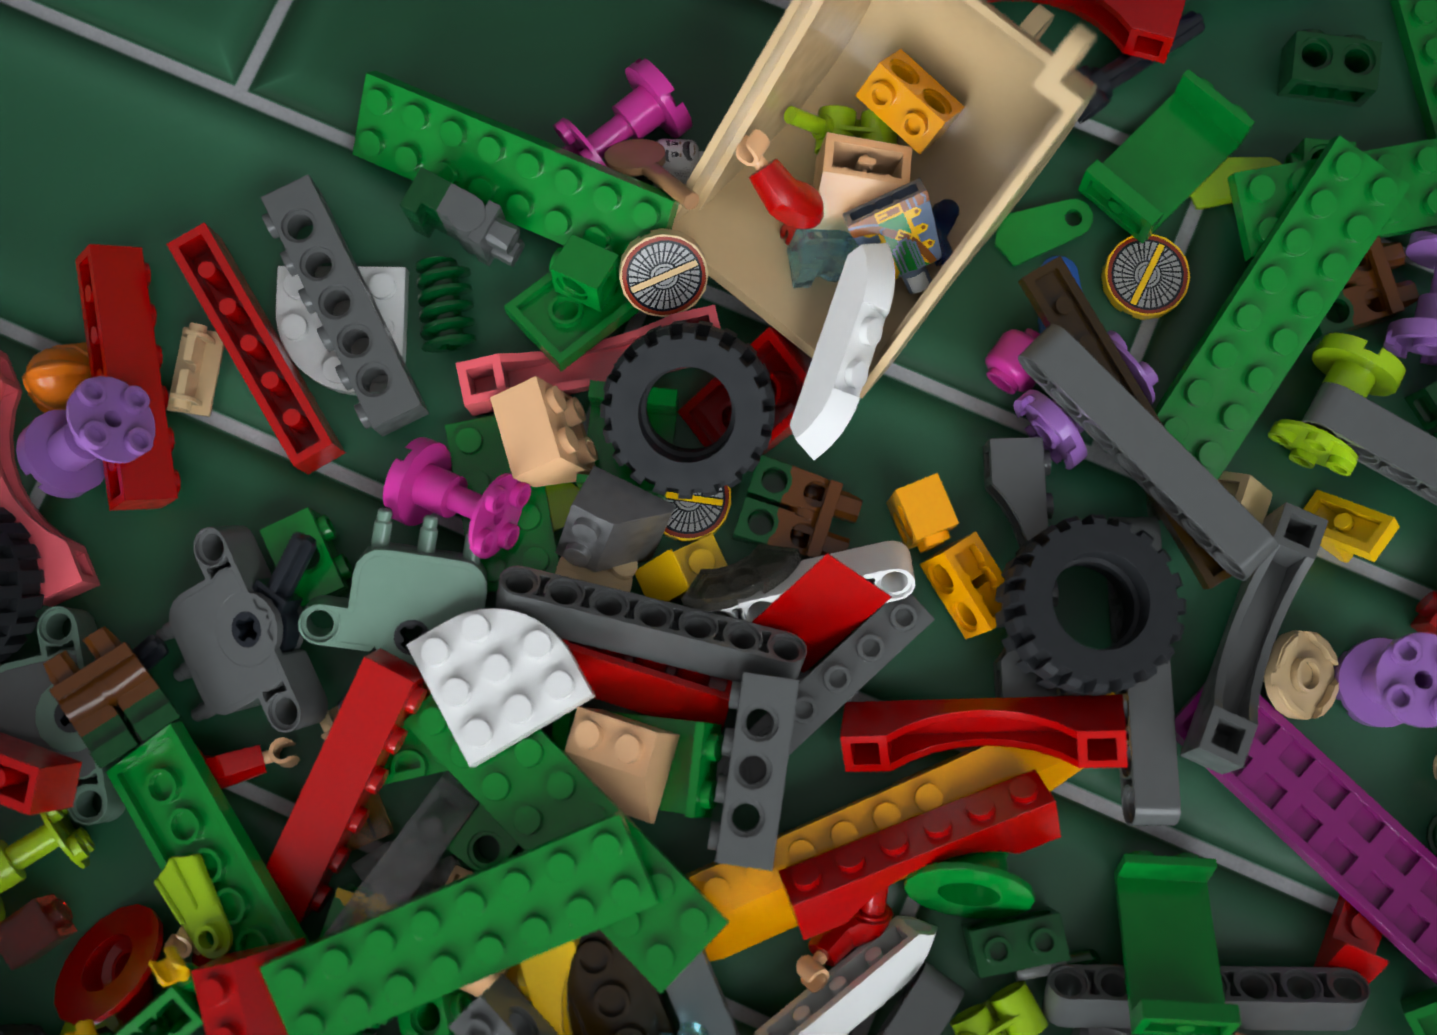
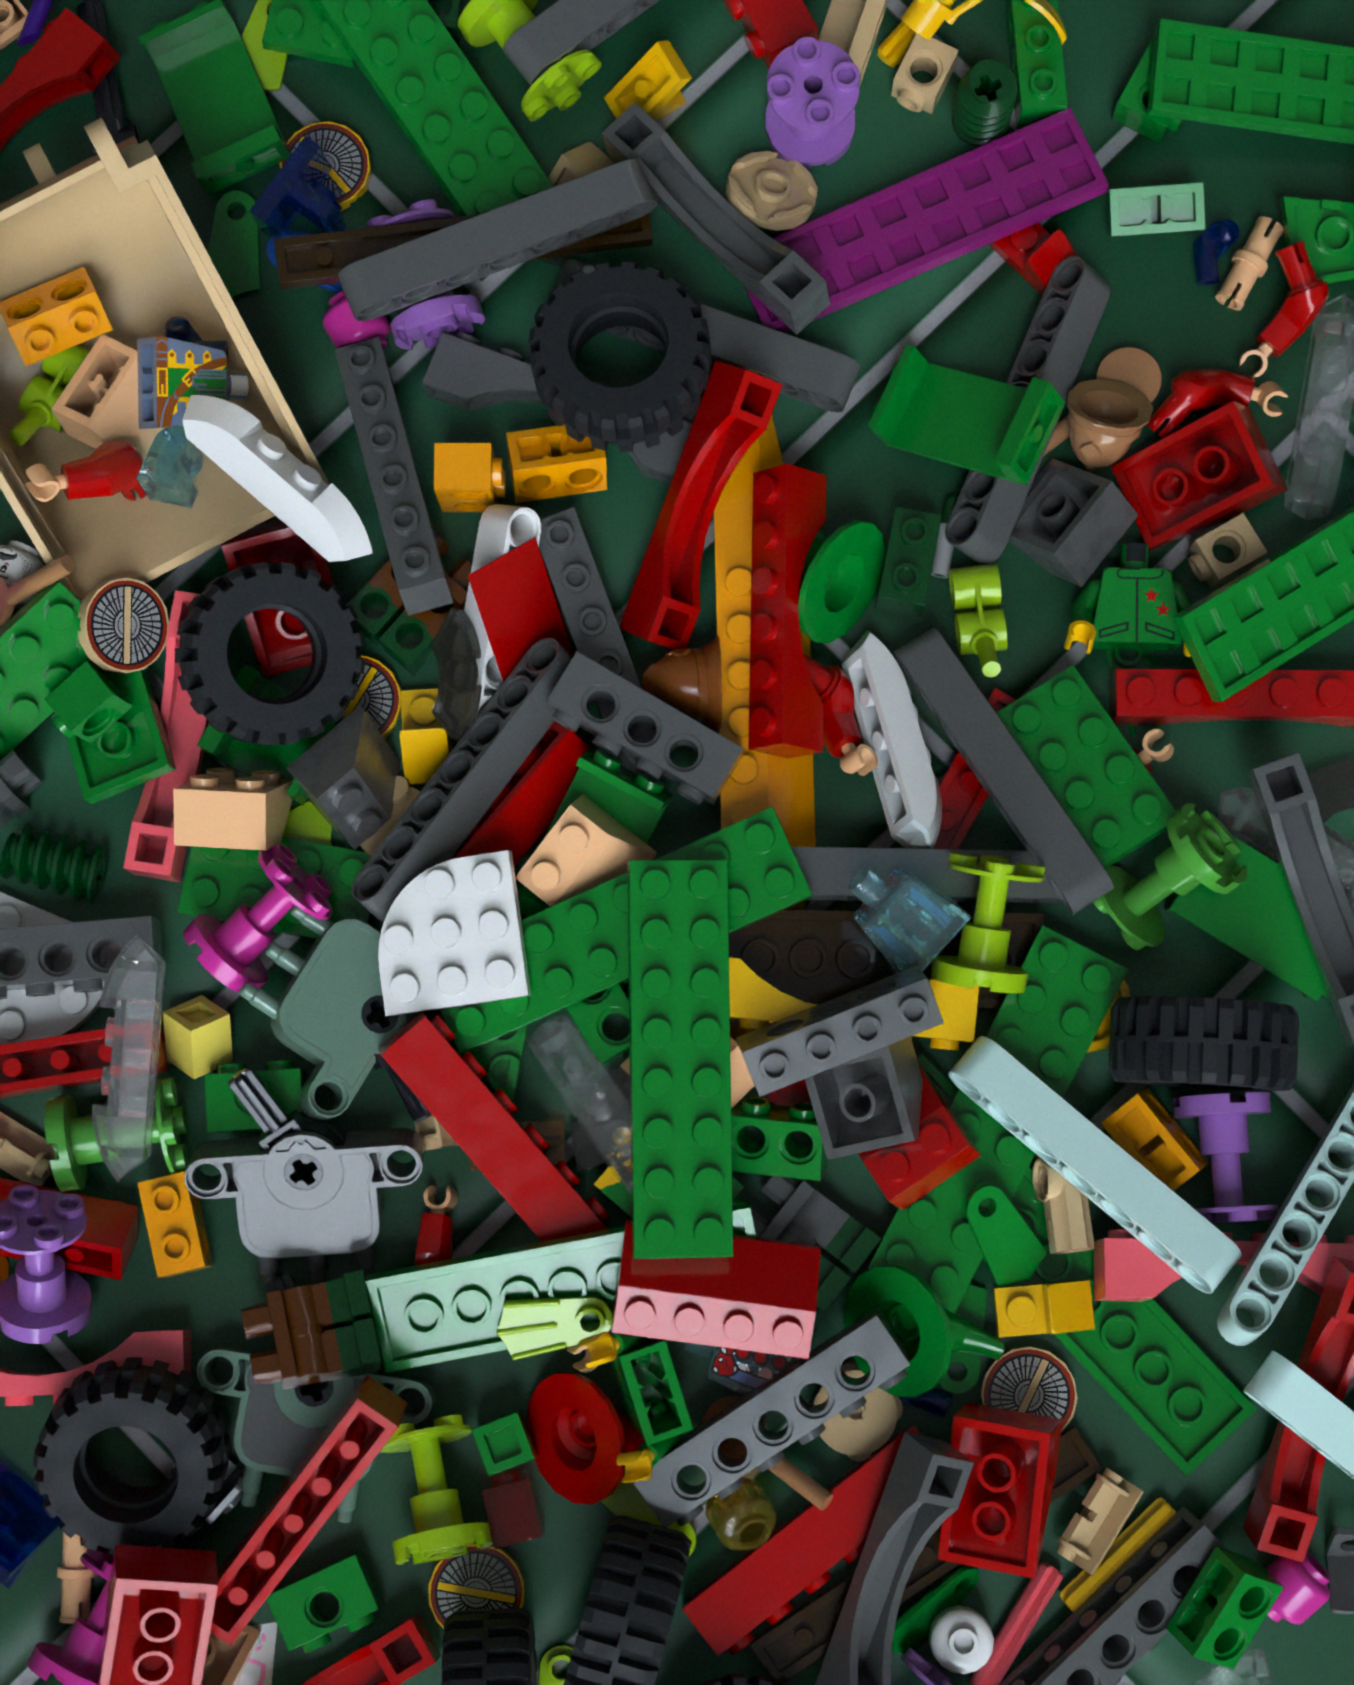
camera: 65 degrees left, 0 degrees up
none -> bright green piece [44,1077,189,1192]
none -> clear brick [92,934,166,1182]
none -> light orange brick [137,1171,214,1278]
none -> light yellow panel [163,995,233,1079]
none -> clear blue bracket [249,136,346,240]
none -> dark grey brick [334,337,453,616]
none -> green brick [472,1409,538,1476]
none -> dark orange piece [642,636,722,734]

